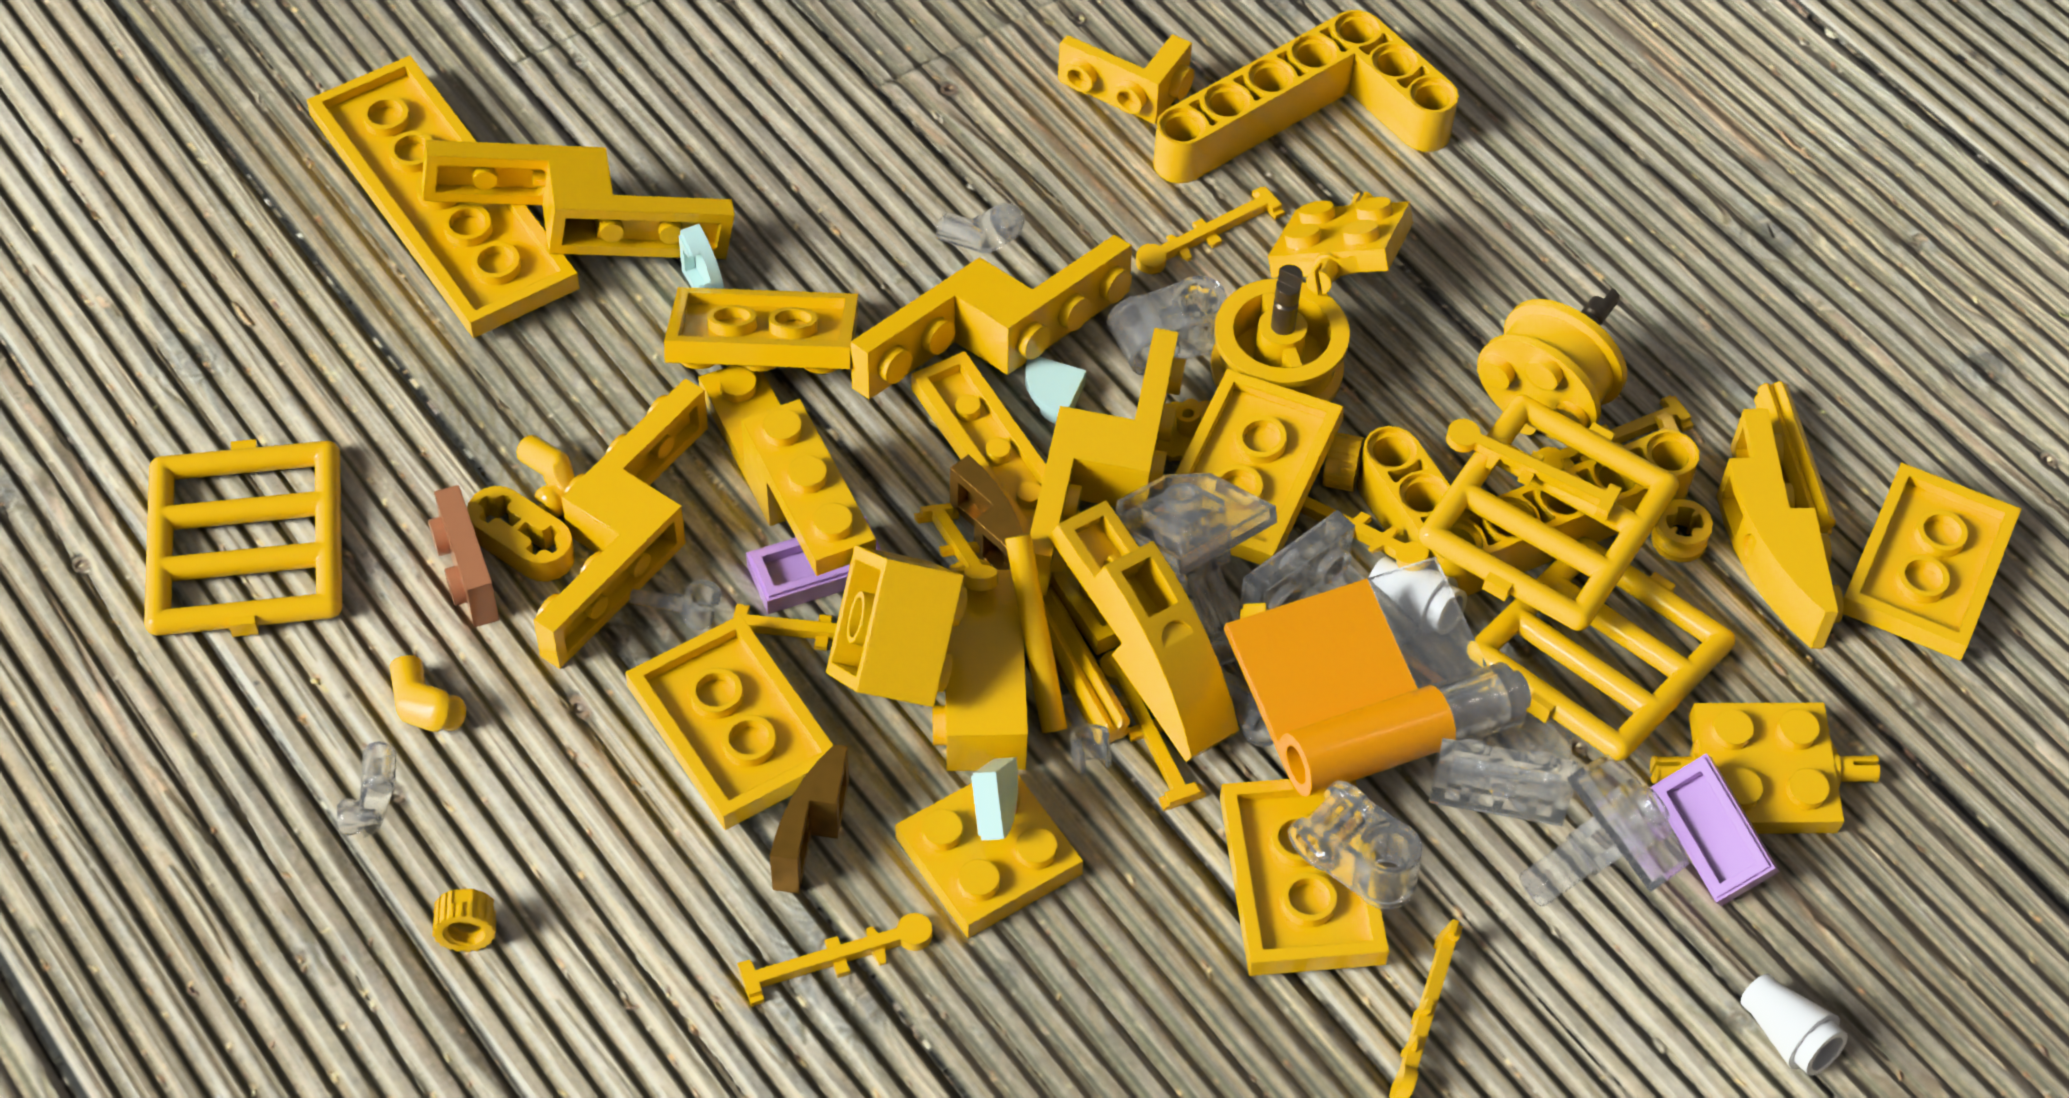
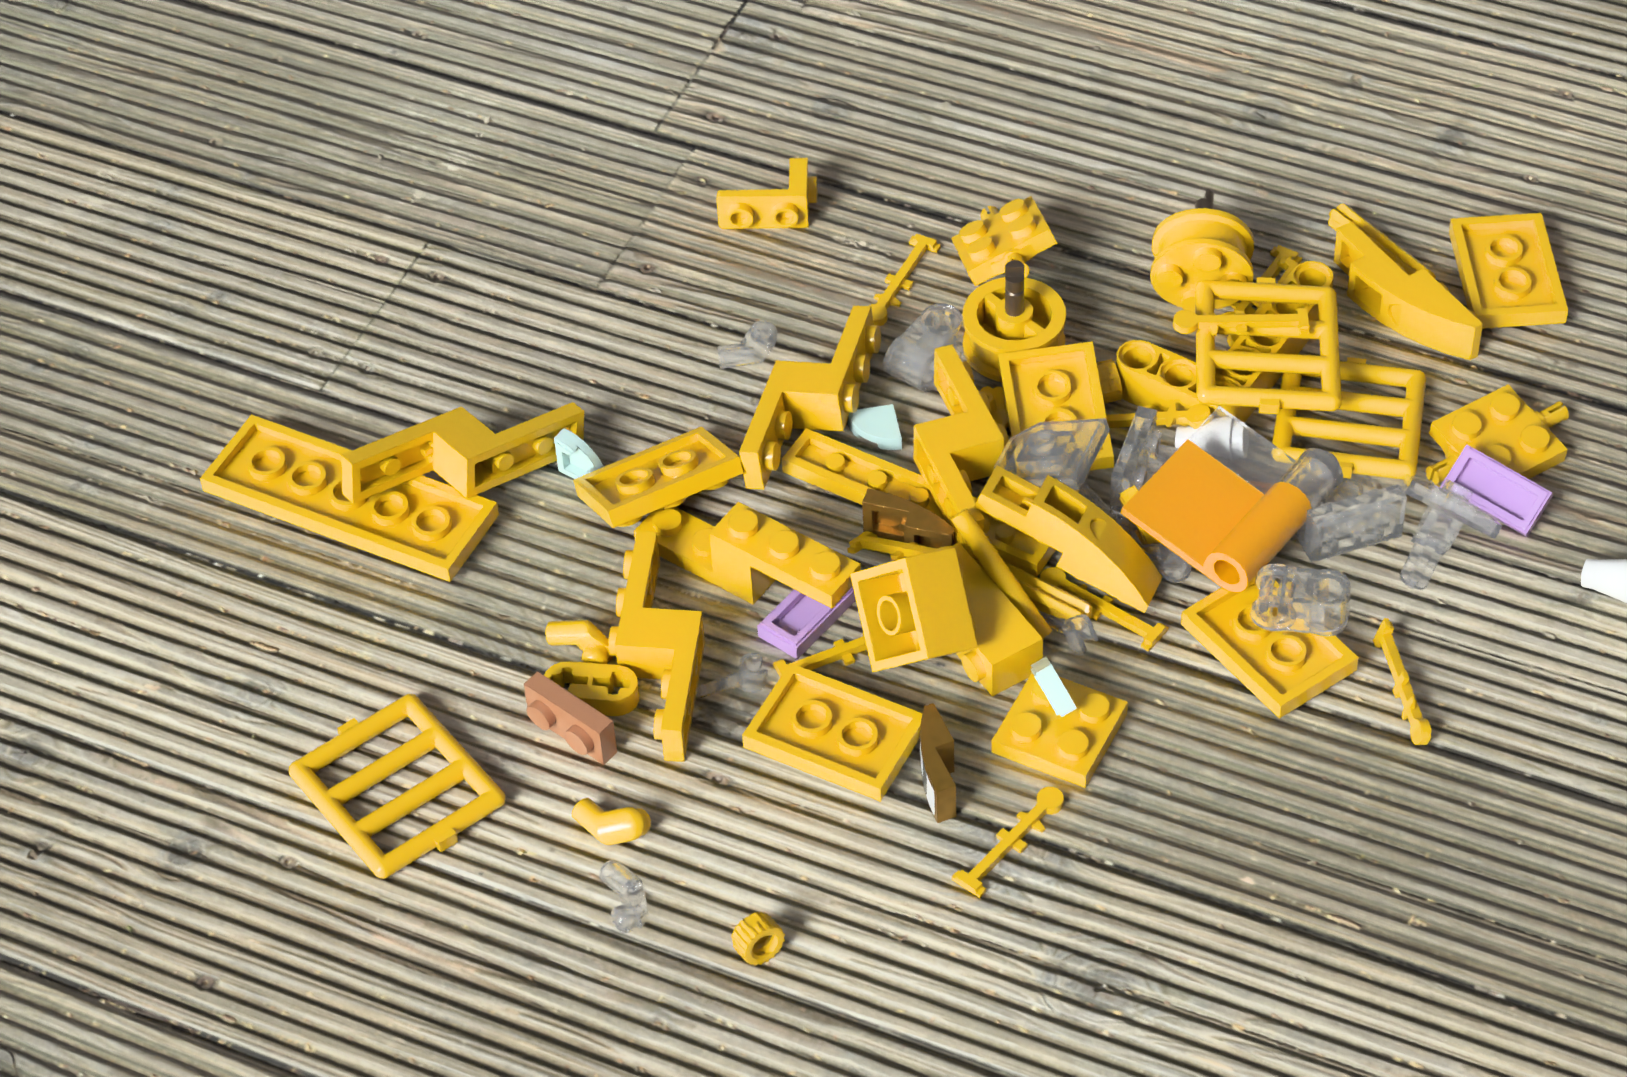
camera: 25 degrees left, 5 degrees down
yellow beam [1153,10,1459,183] -> none
yellow bush [1651,499,1713,563] -> none

